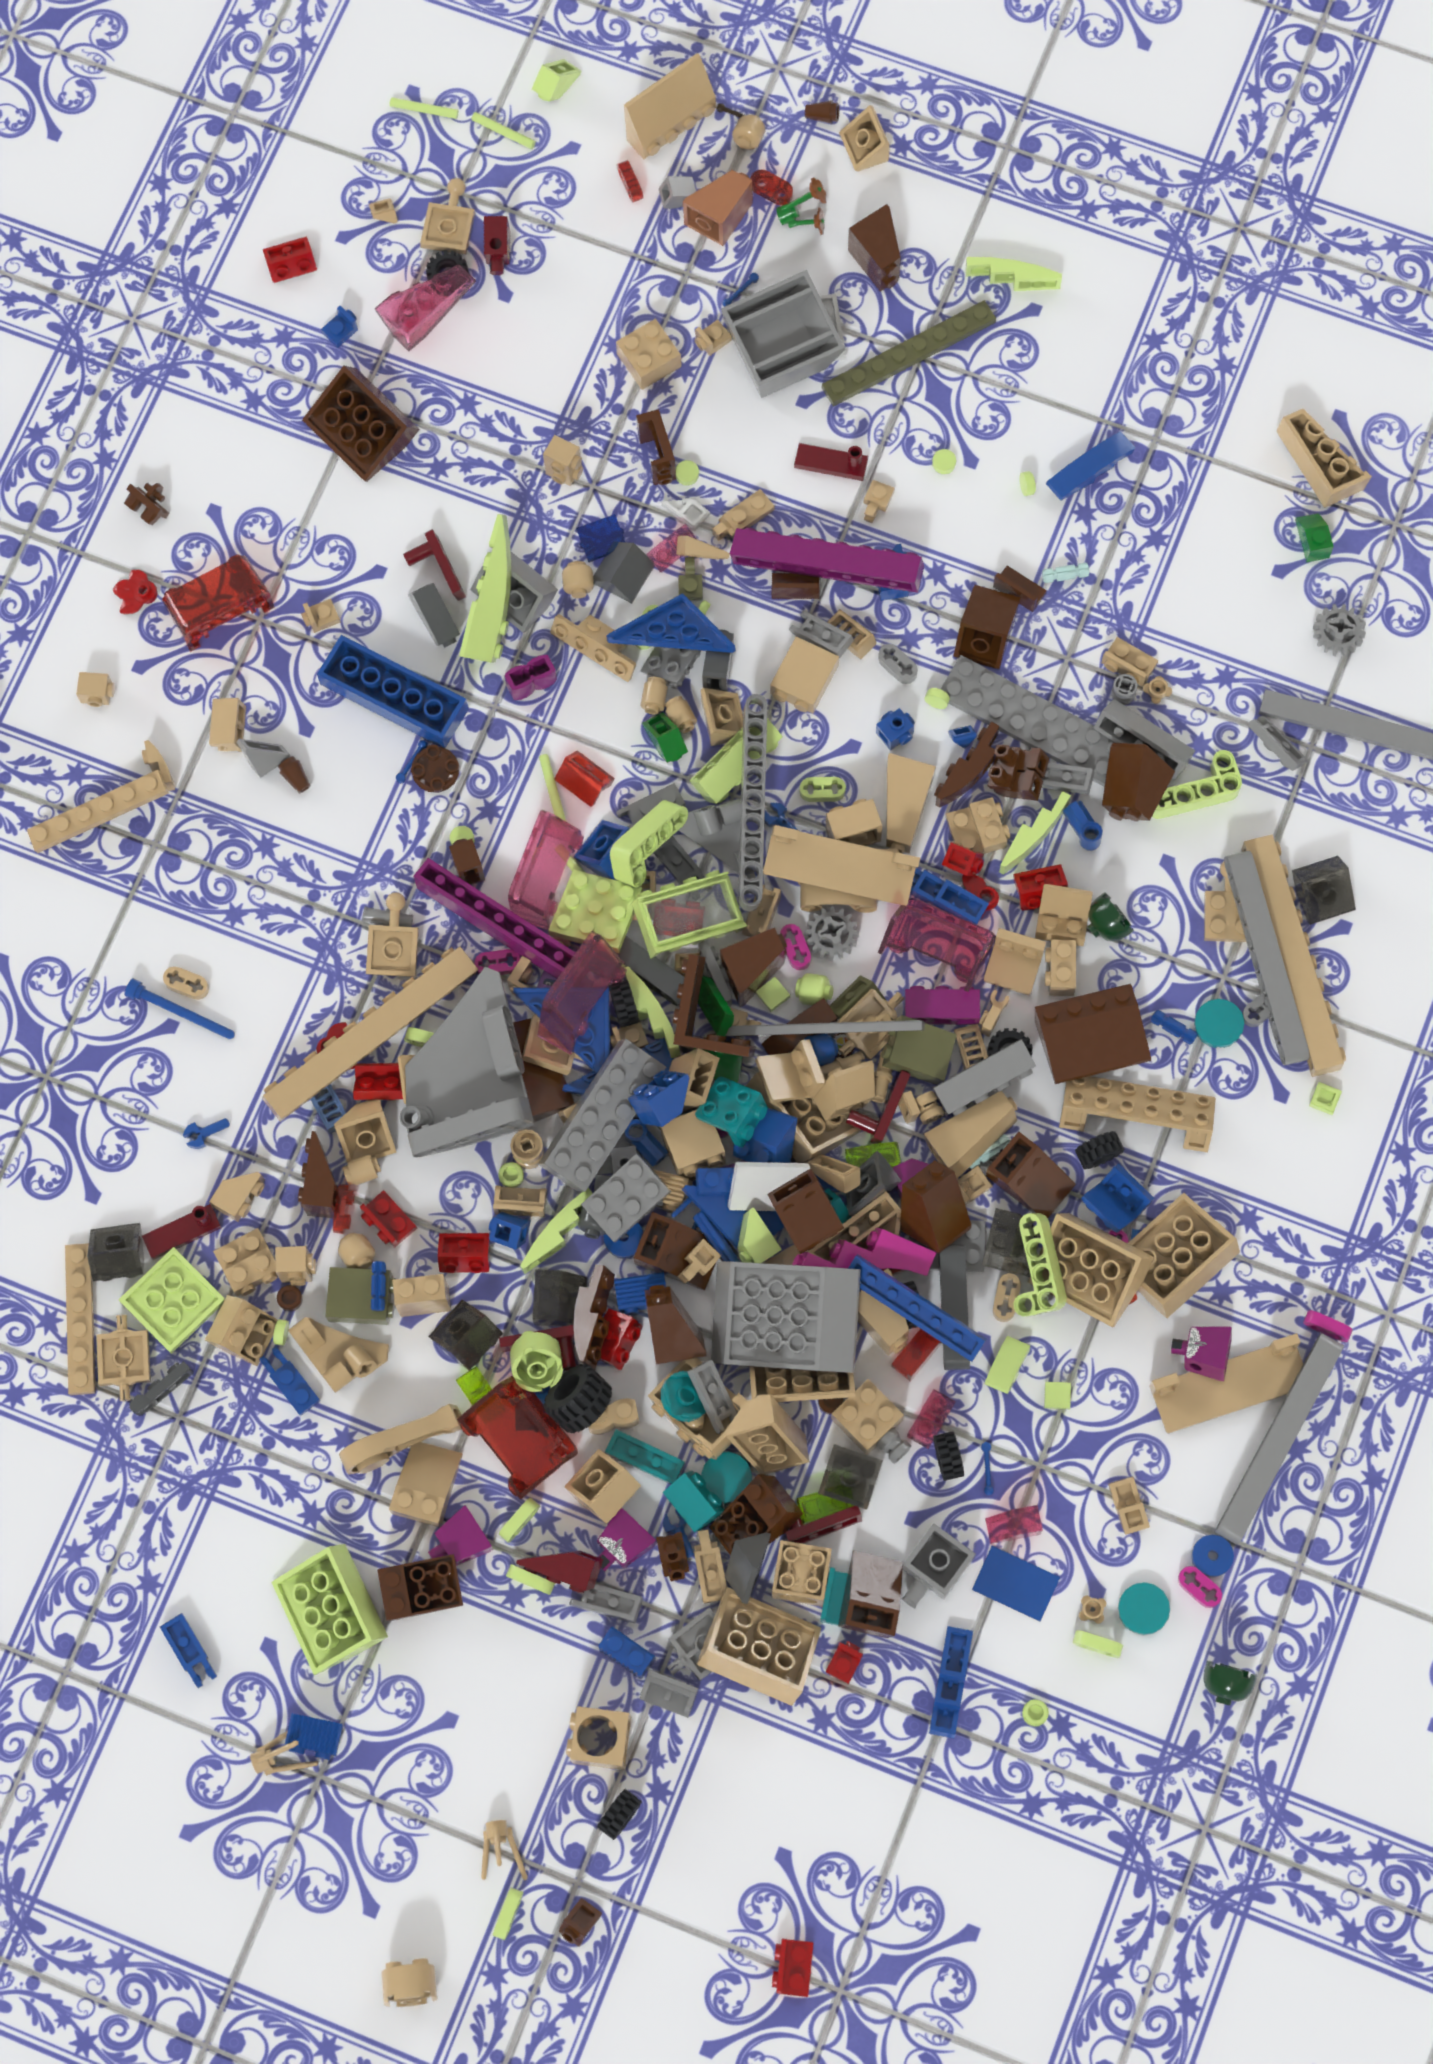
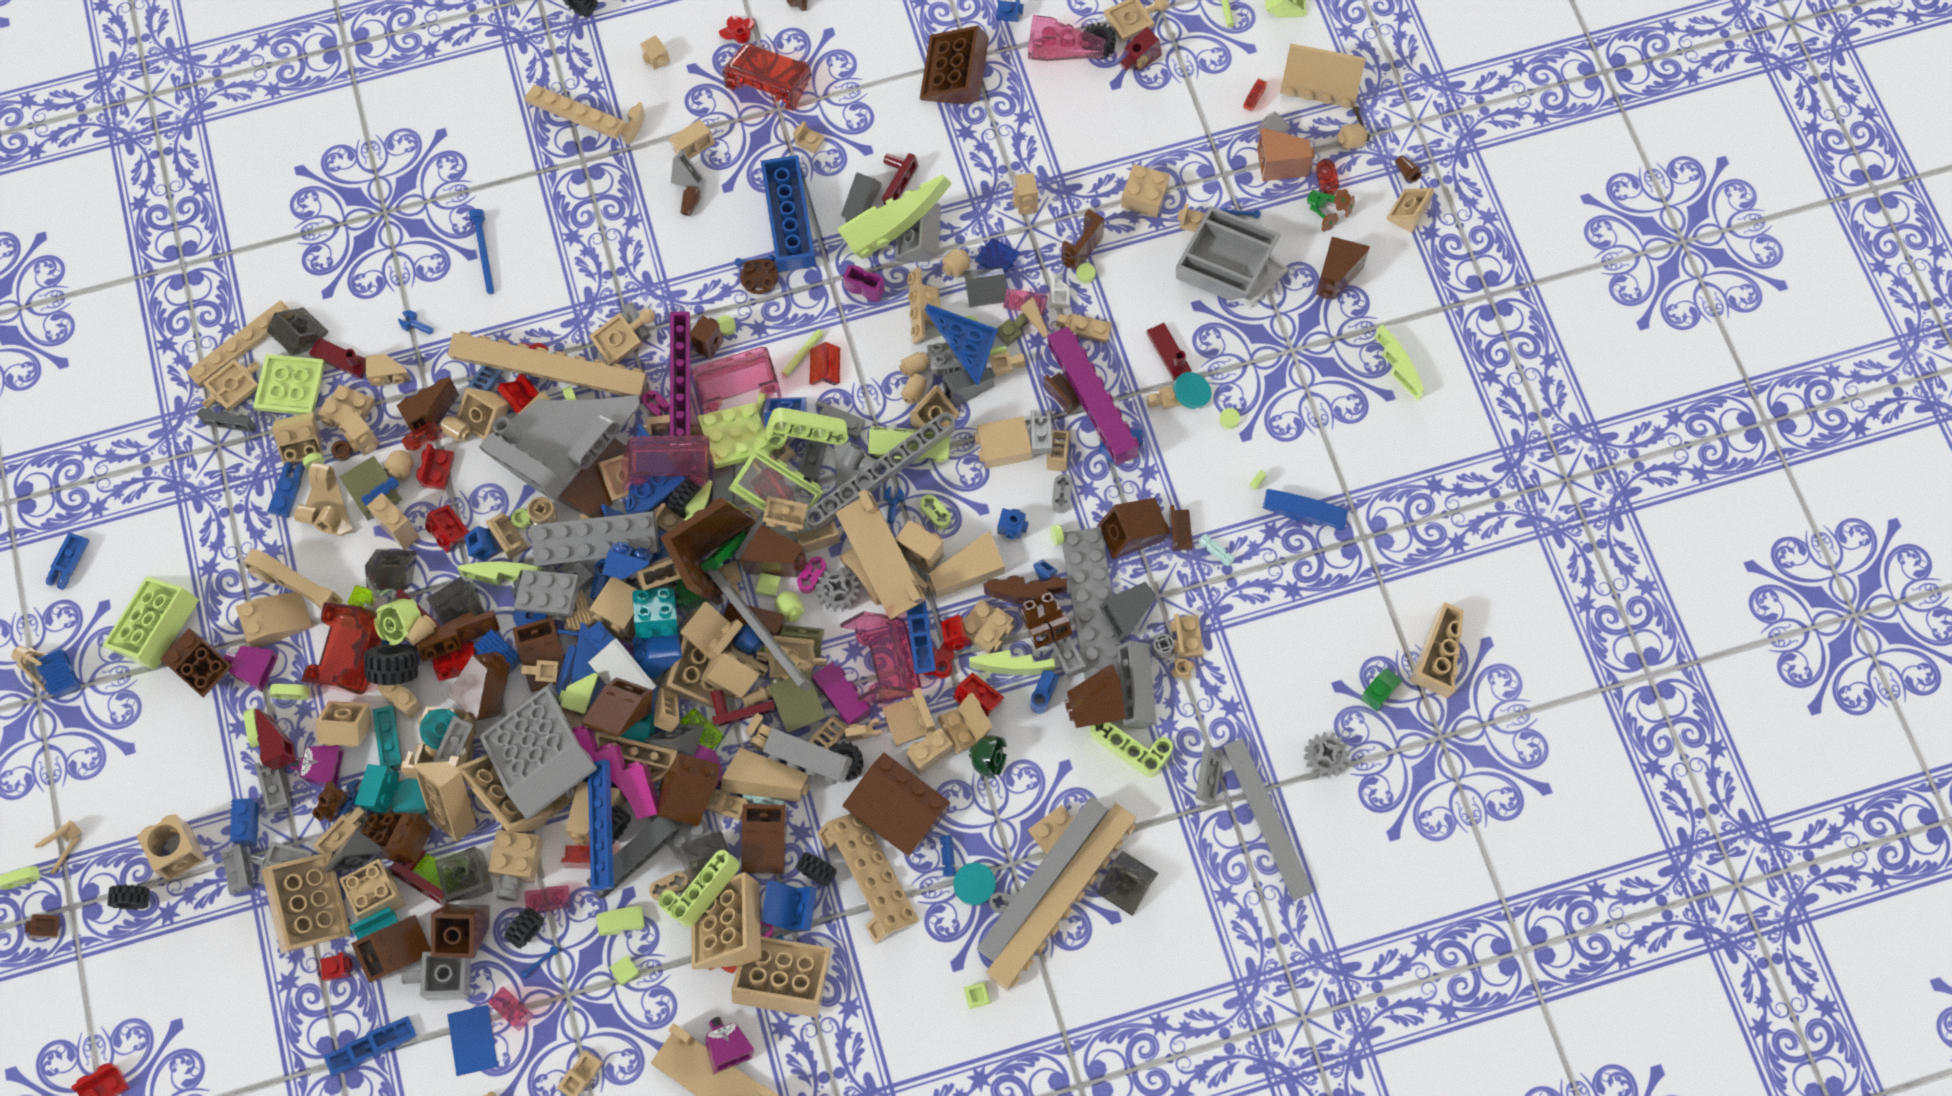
camera: 50 degrees right, 5 degrees down
tan beam [163,966,209,1000] -> none
green slope [642,712,688,763] -> none
olive plate [822,300,996,407] -> none
none -> light grey plant [364,577,396,616]
none -> tan cone [405,615,436,645]
none -> reddish brown slope [431,904,490,958]
none -> tan bracket [763,496,808,532]
none -> tan plate [989,352,1026,376]
none -> dark grey slope [1099,581,1156,642]
none -> teal tile [1173,372,1212,409]

